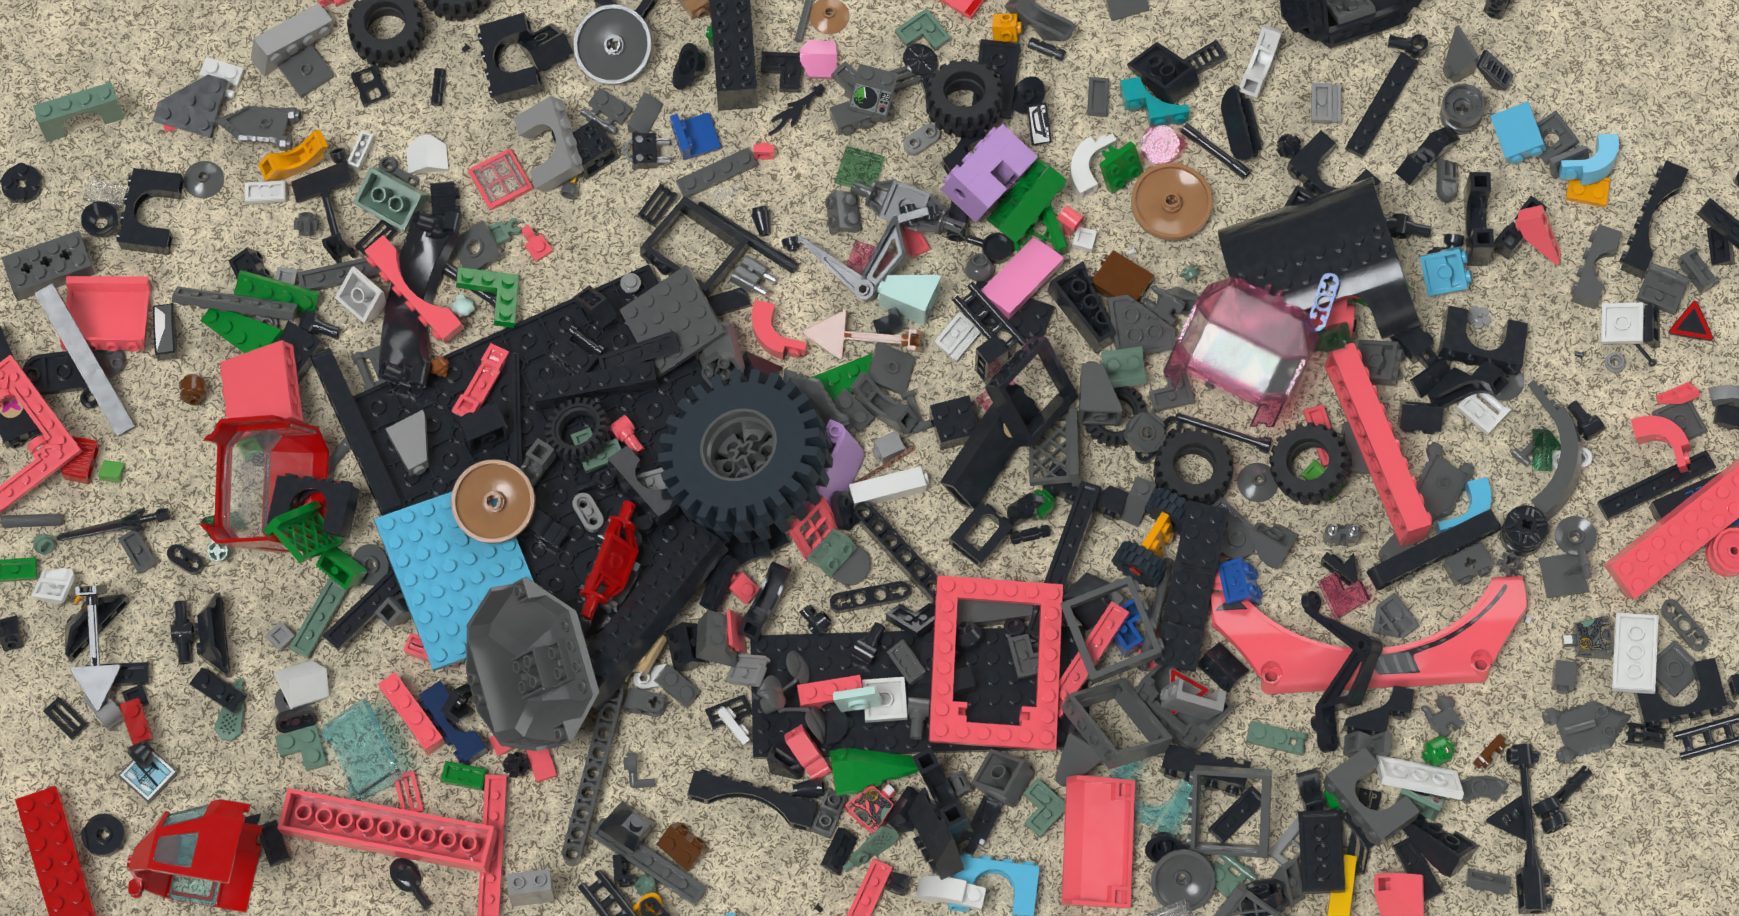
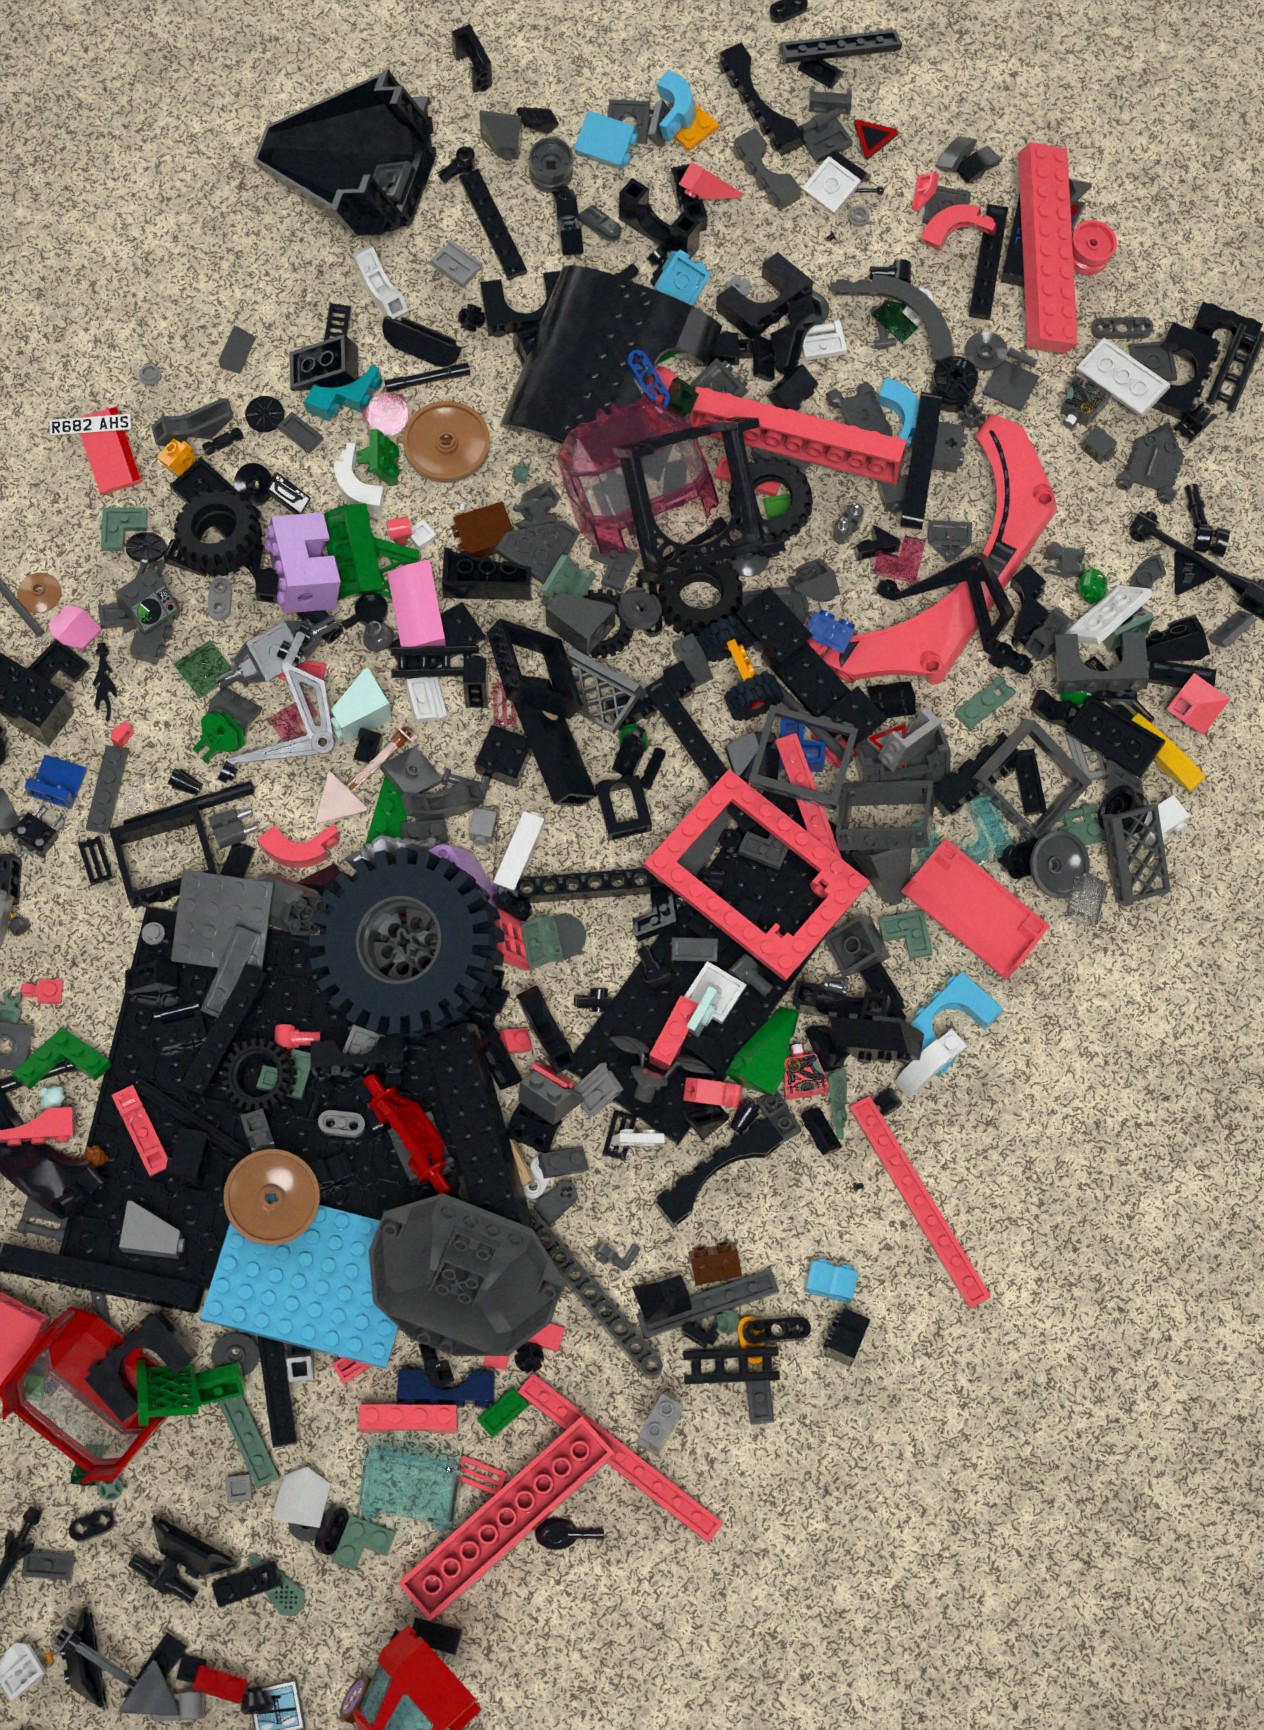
camera: 55 degrees left, 0 degrees up
black beam [830,581,910,613] -> none
reddish brown plate [1472,733,1507,769] -> none
none -> green hinge [193,711,245,763]
none -> black wheel [245,396,284,432]
none -> black arch [612,416,786,586]

